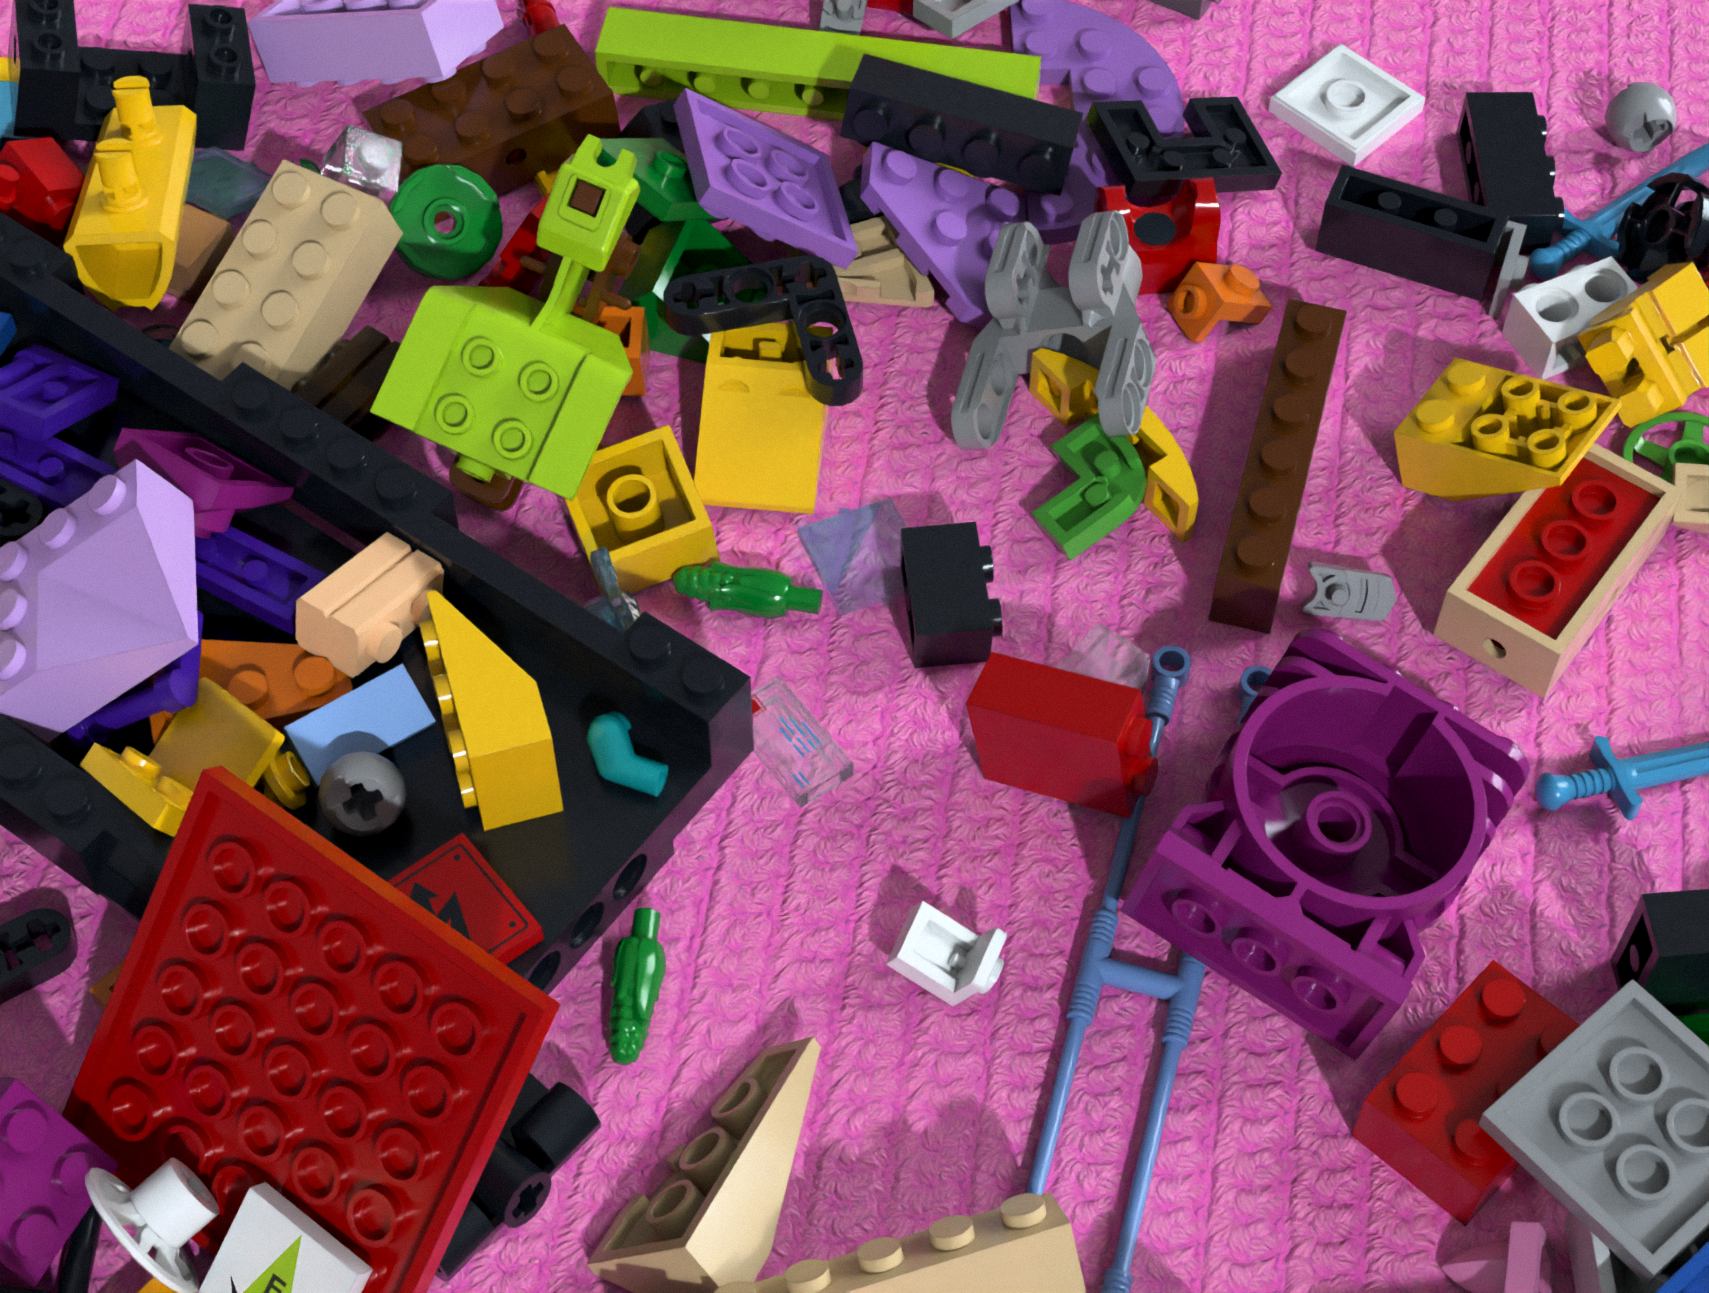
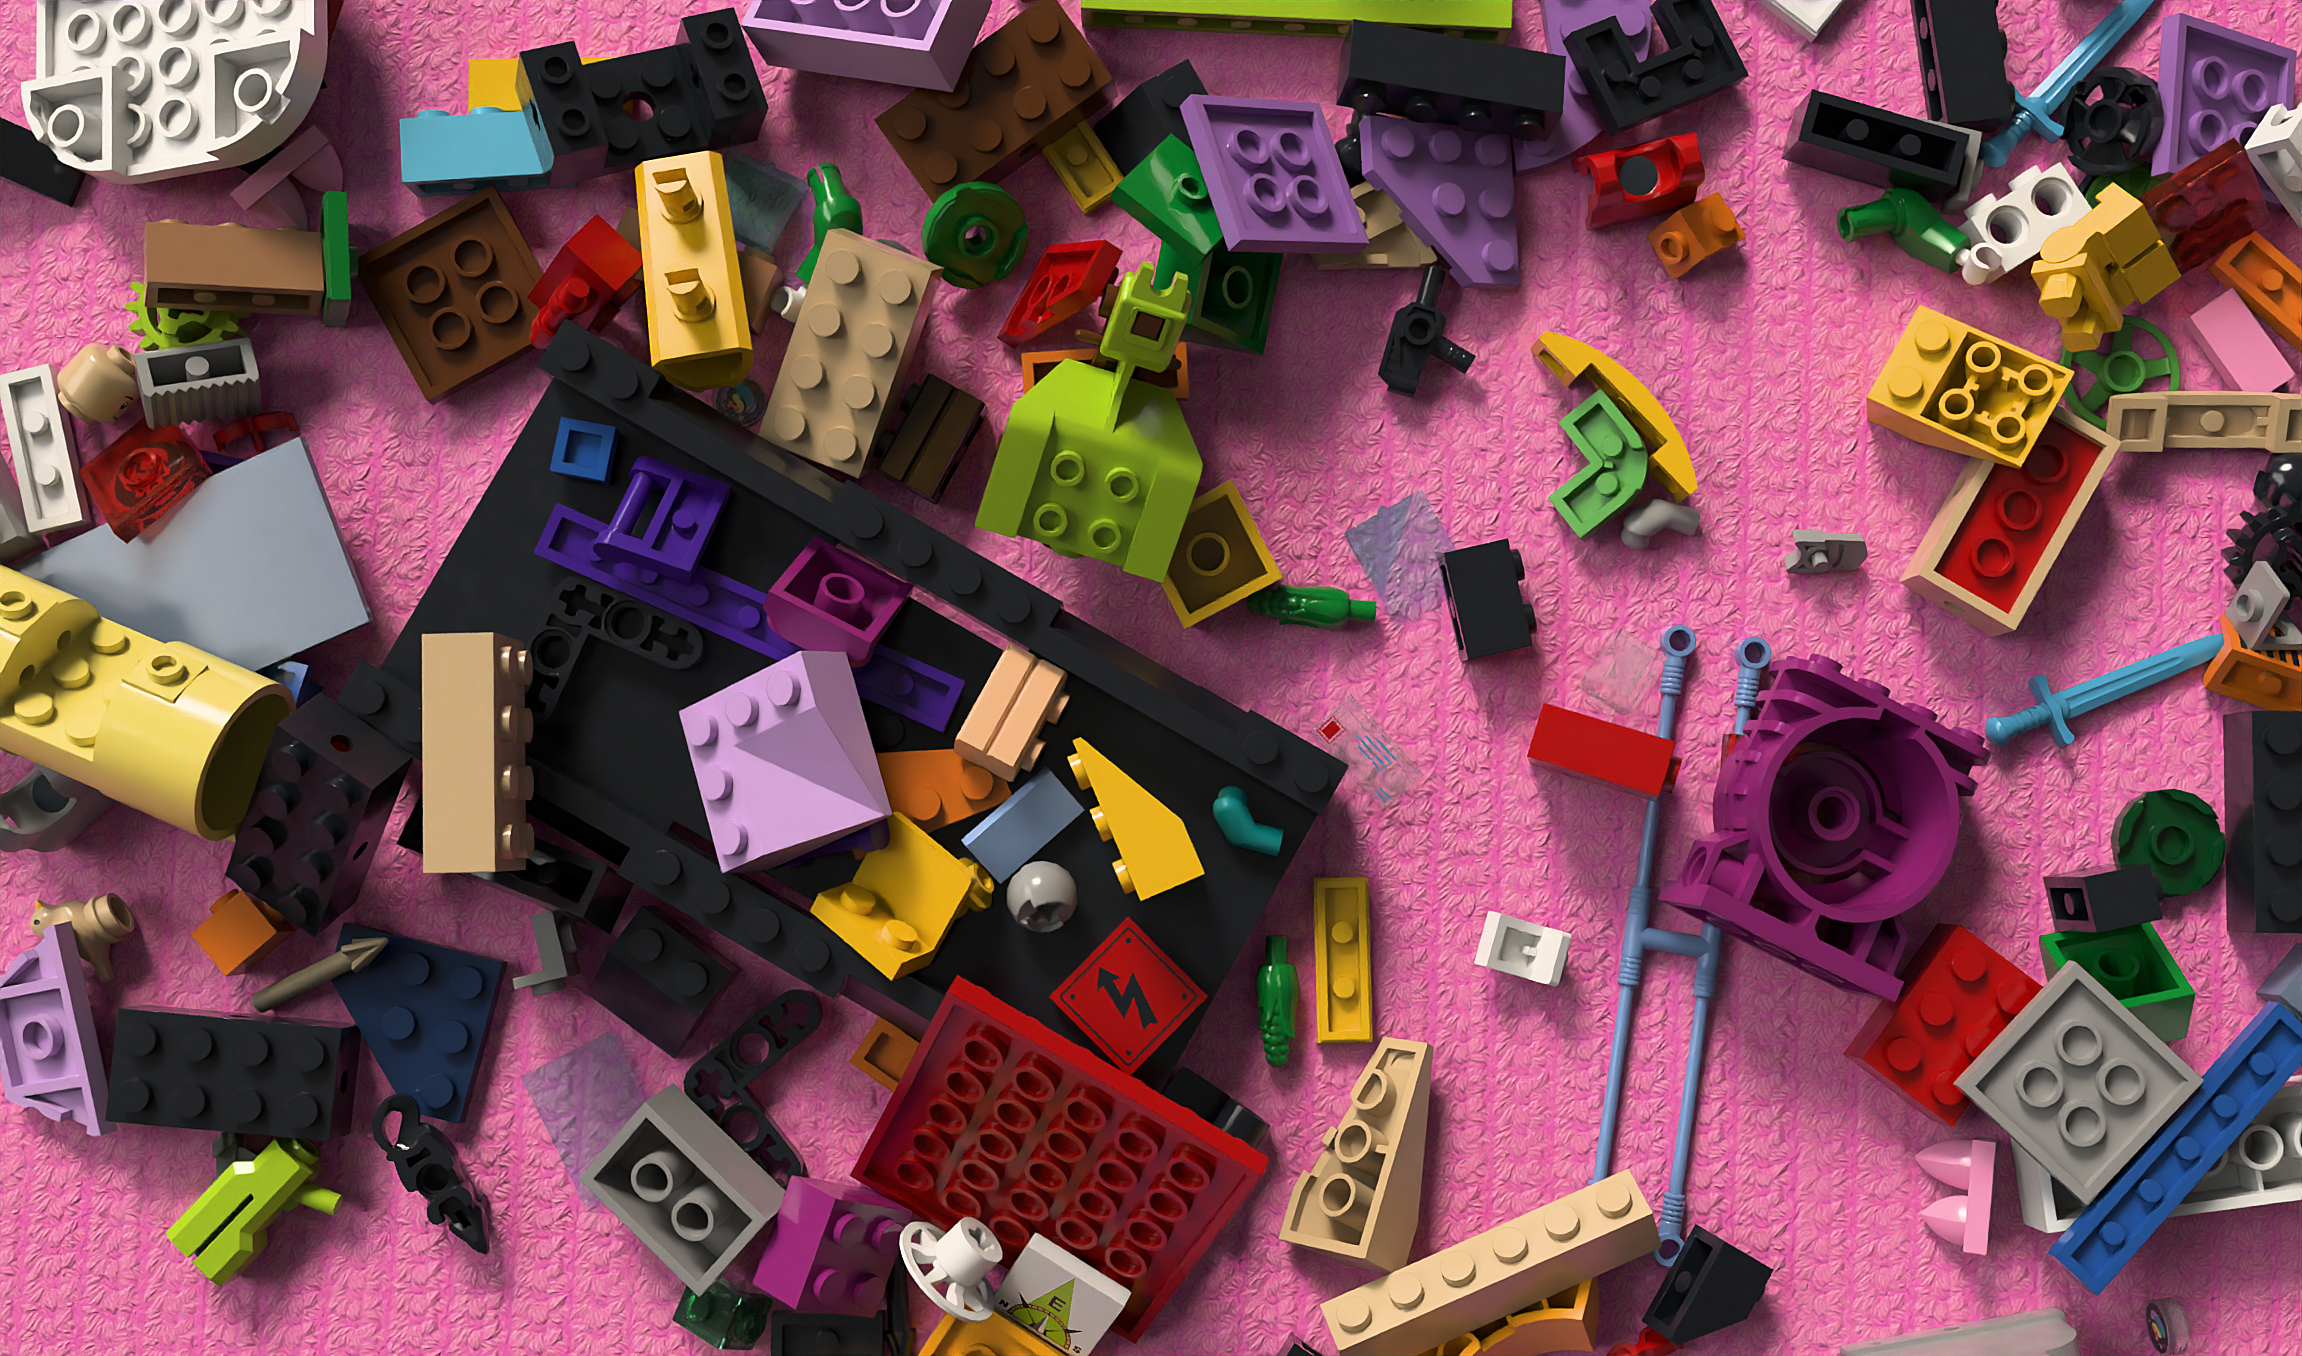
camera: 10 degrees left, 30 degrees up
clear brick [321,125,403,205] -> none
clear light blue animal [580,546,641,633] -> none
black beam [663,255,863,406] -> none
yellow slope [694,322,834,514] -> none
light grey piece [951,210,1157,451] -> none
reddish brown brick [1208,298,1347,634] -> none
none -> yellow tile [1312,877,1373,1043]
none -> black piece [1378,266,1476,398]
none -> light grey arm [1620,499,1700,549]
none -> green arm [1837,187,2003,285]

